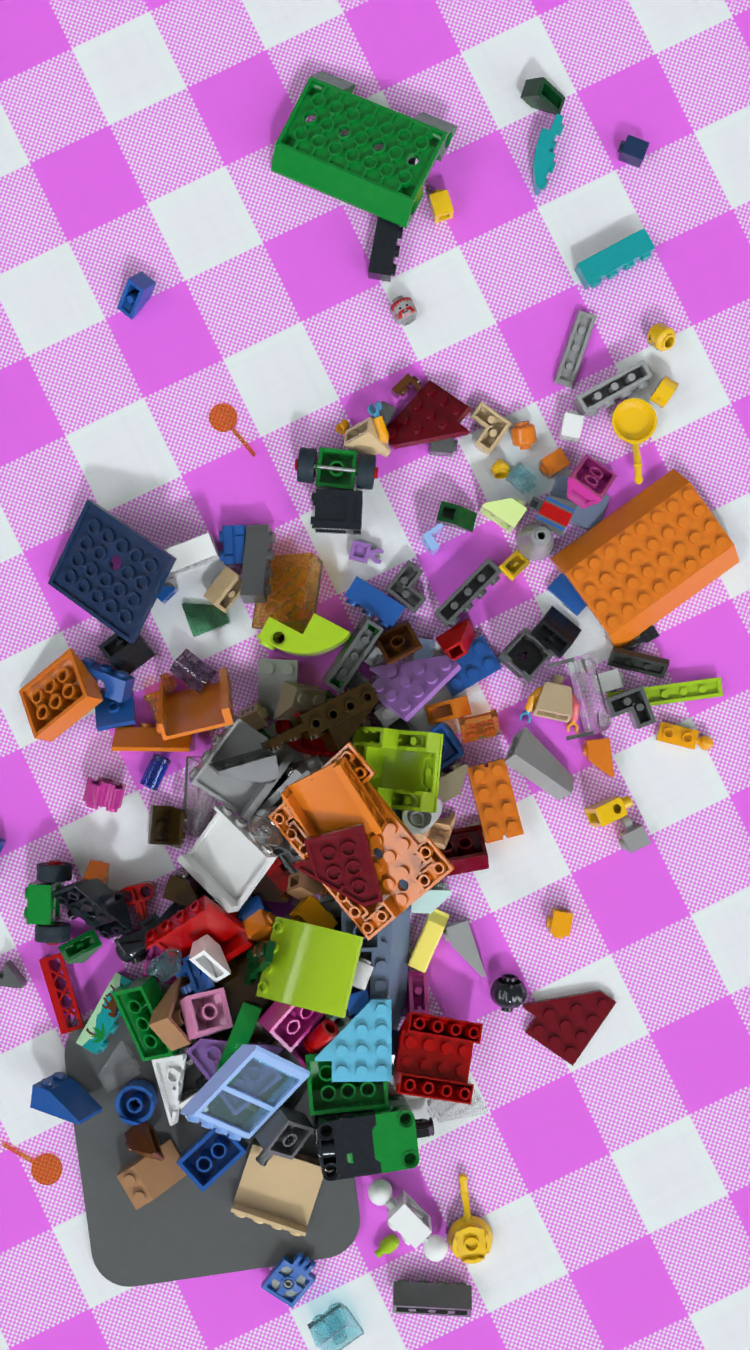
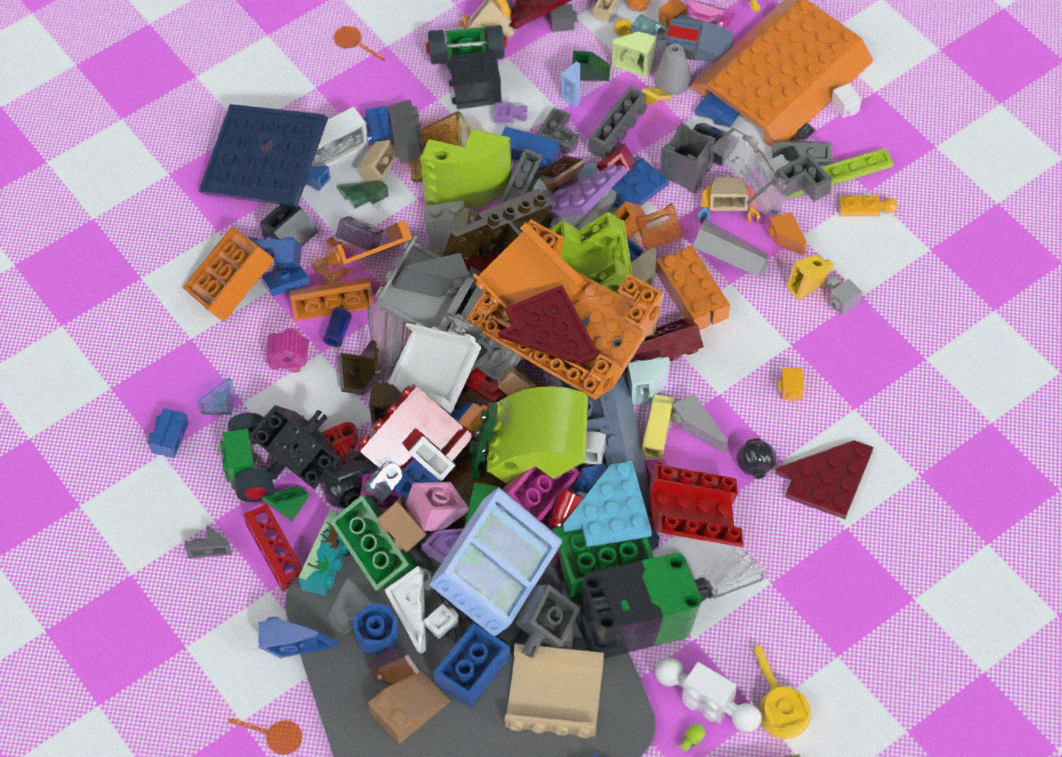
camera: 10 degrees left, 30 degrees down
none -> clear light blue slope [197,377,235,415]
none -> white brick [831,83,861,118]

